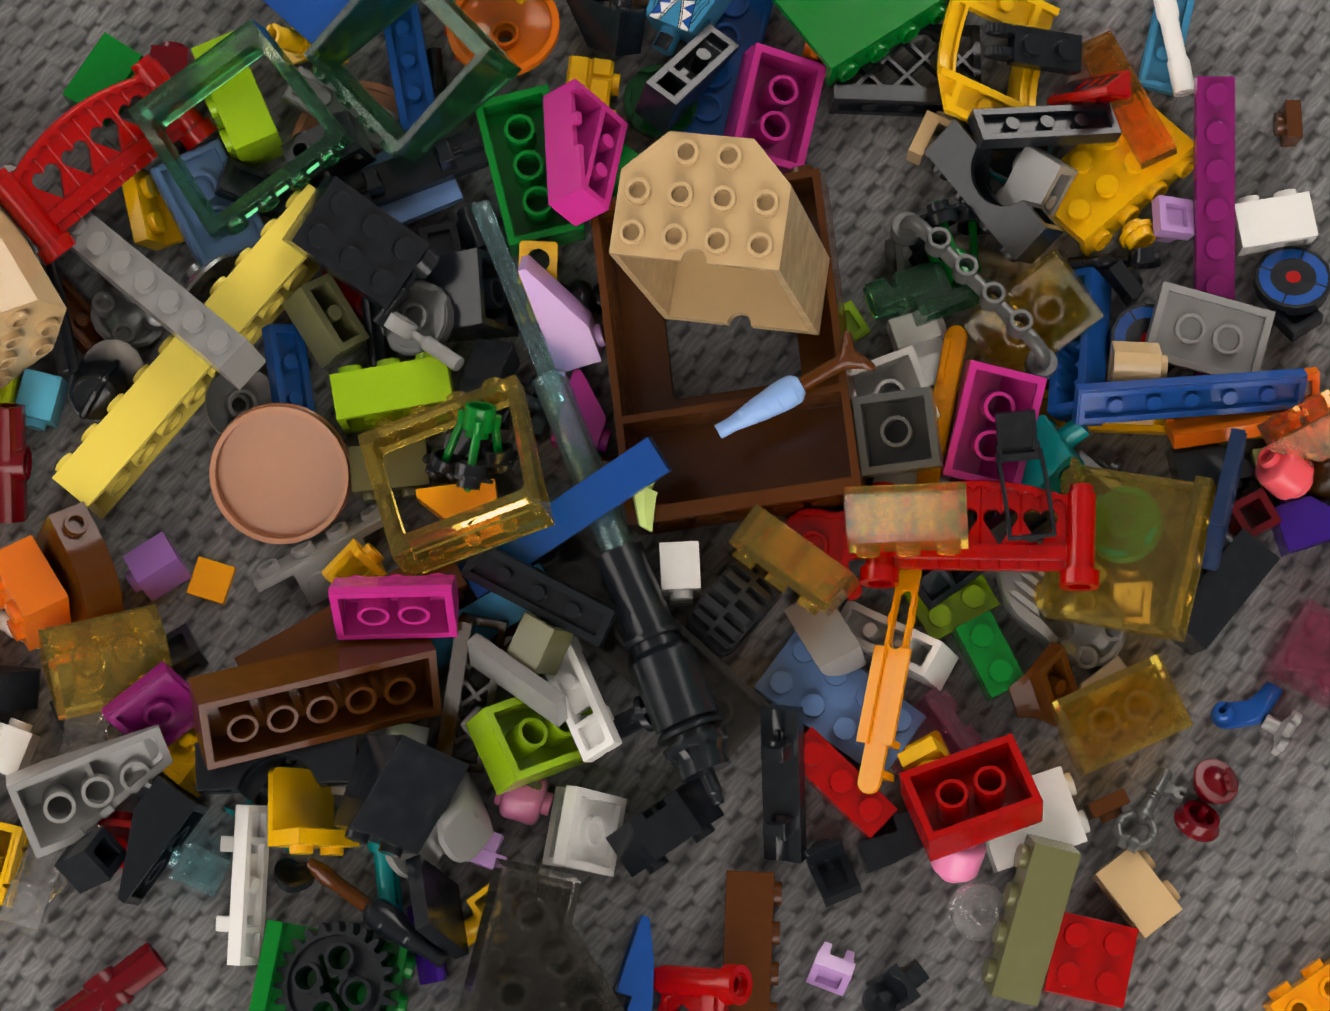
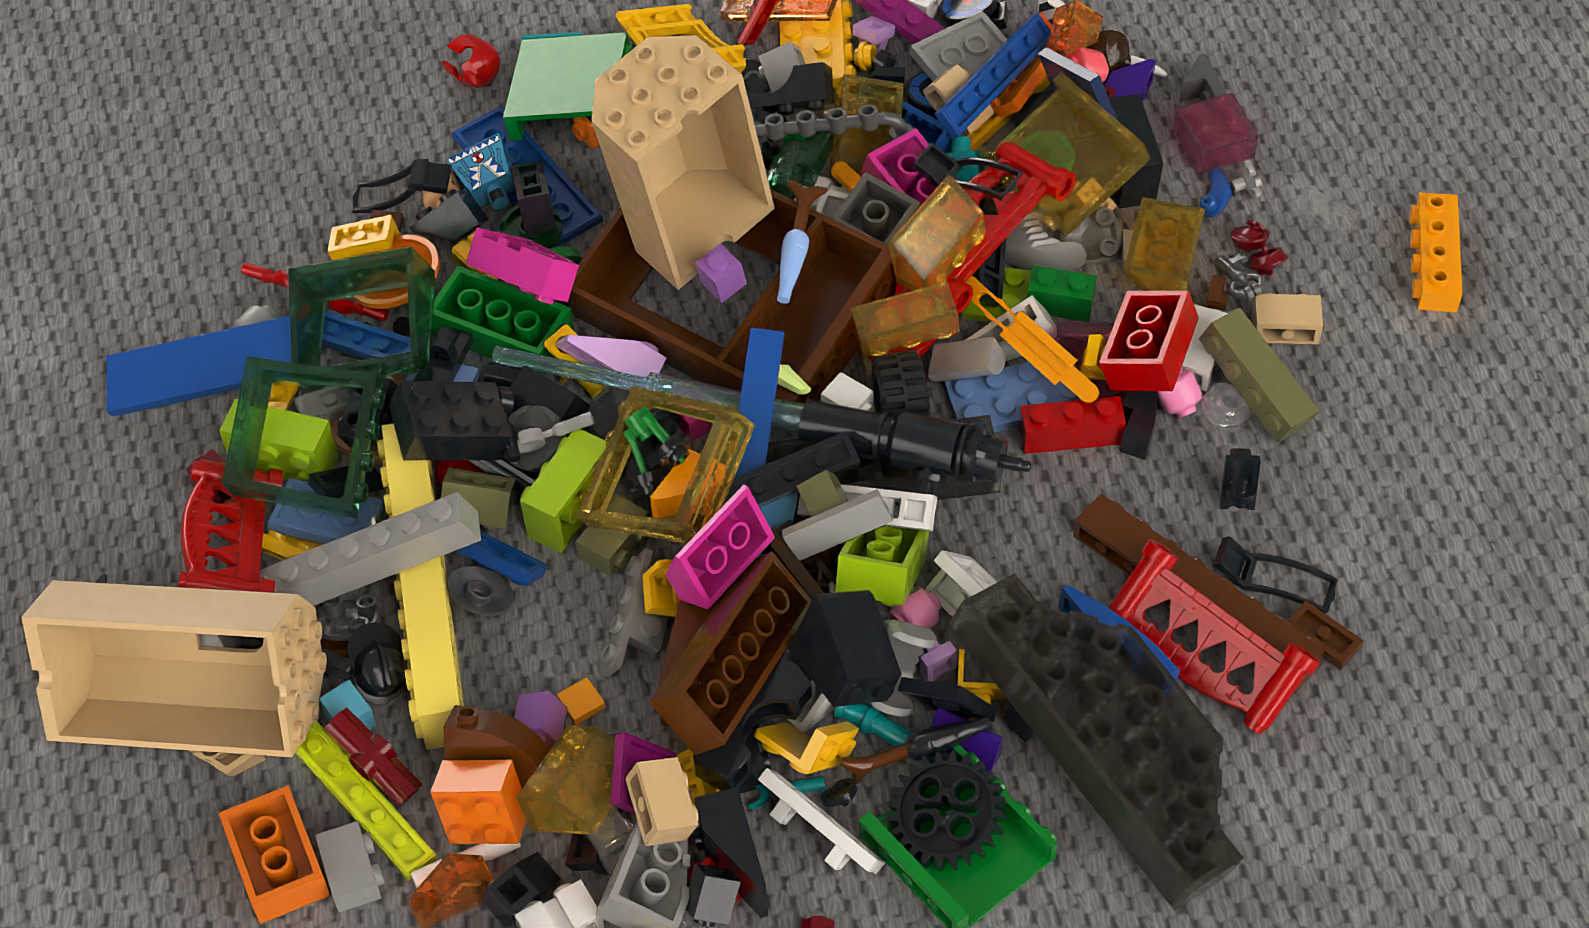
camera: 50 degrees left, 25 degrees down
green brick [62,32,143,127] -> none
clear light blue bracket [166,840,232,898] -> none
nougat brick [209,402,352,544] -> none
black brick [606,779,725,877] -> none
dark pink brick [723,42,827,174] -> none
black hinge [760,704,807,863] -> none
black bracket [803,836,862,907] -> none
lavender tile [806,941,856,996] -> none
black plate [967,103,1122,149] -> none
black hinge [984,22,1082,76] -> none
reddish brown slope [1008,642,1082,728] -> none
red brick [1042,912,1139,1008] -> none
none -> tan brick [625,757,699,846]
none -> medium lavender brick [695,243,747,304]

